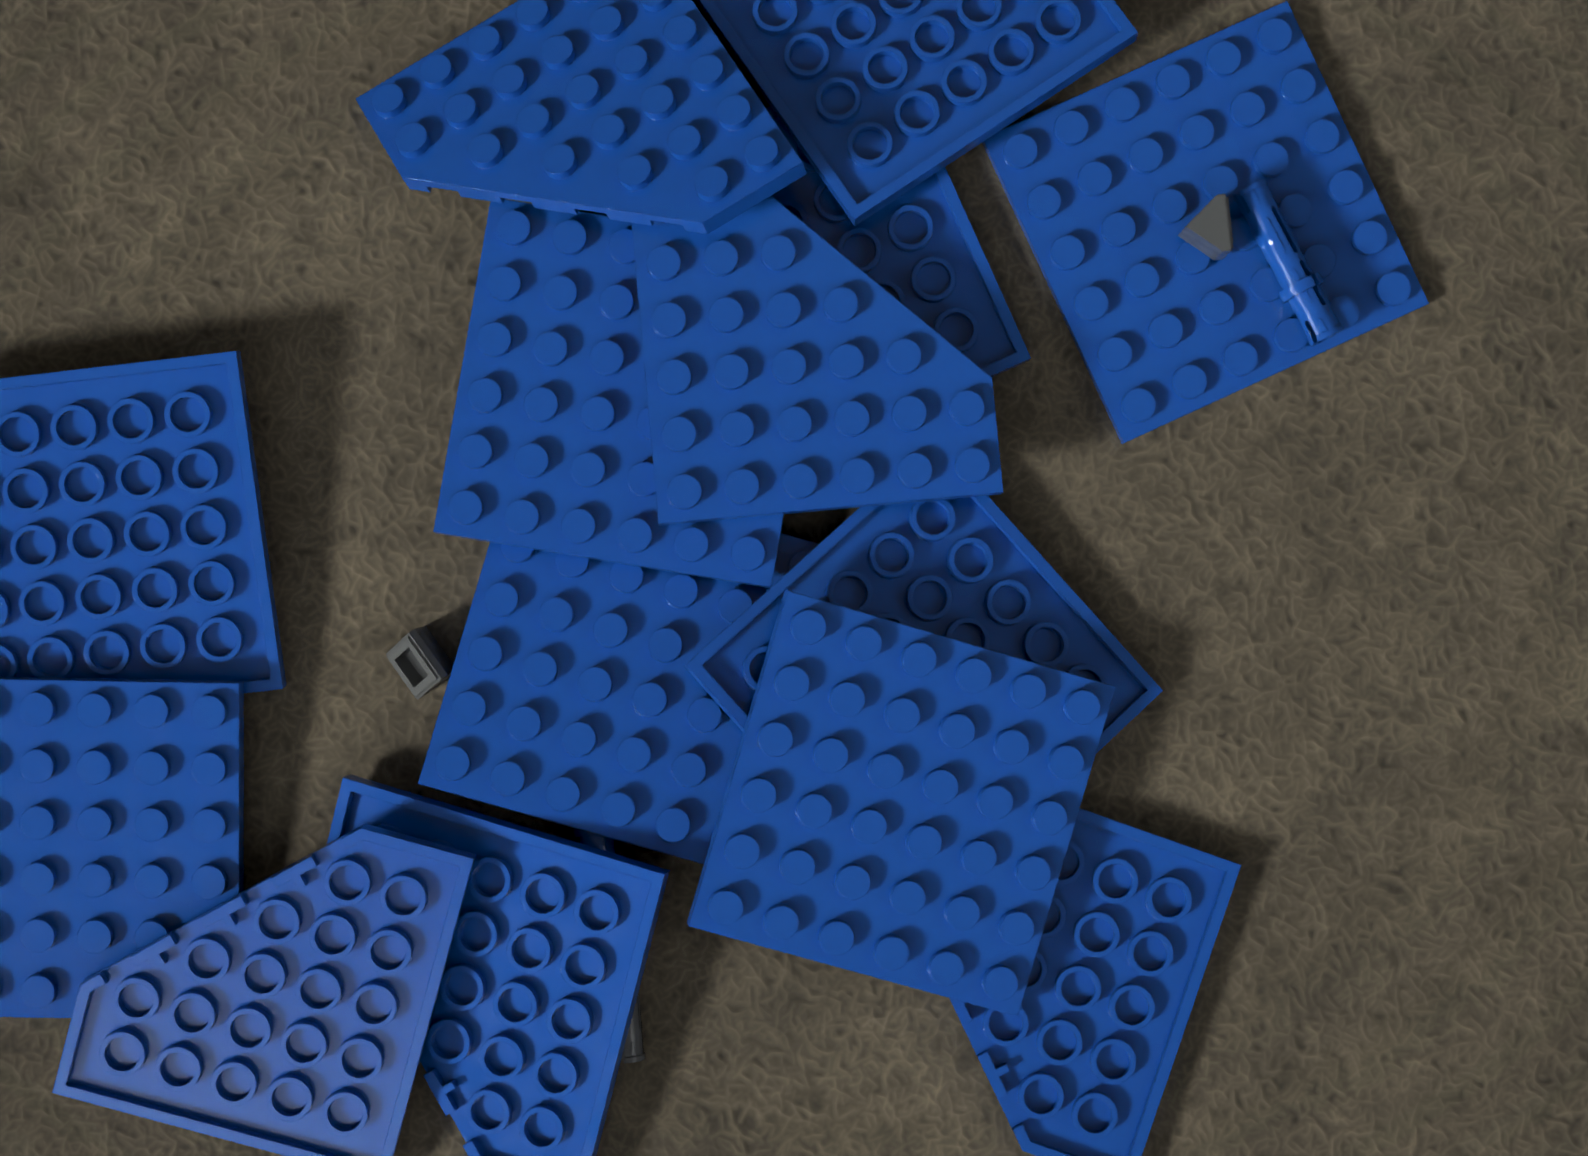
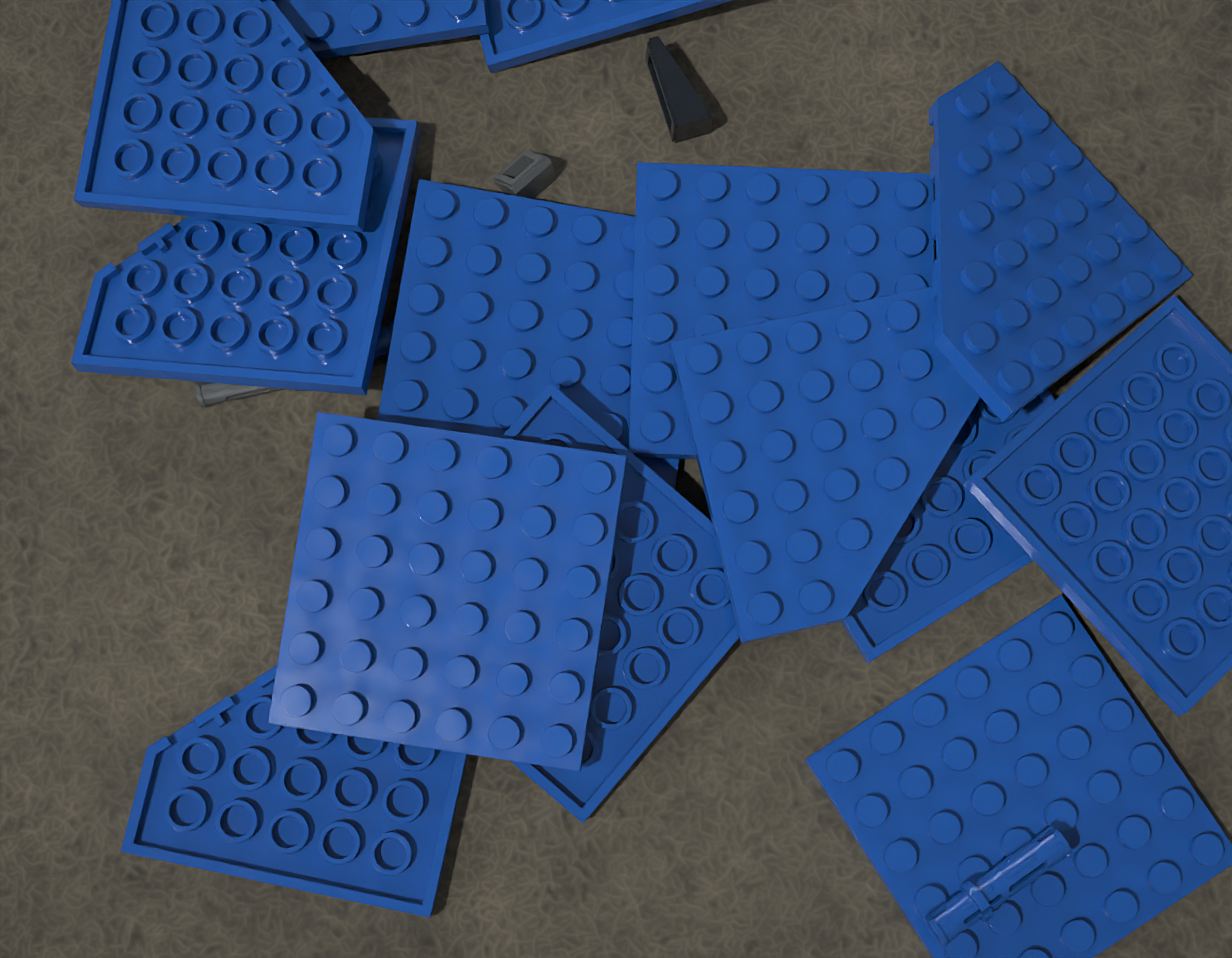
camera: 80 degrees right, 10 degrees down
dark grey slope [1178,194,1234,260] -> none
none -> black slope [646,36,713,143]

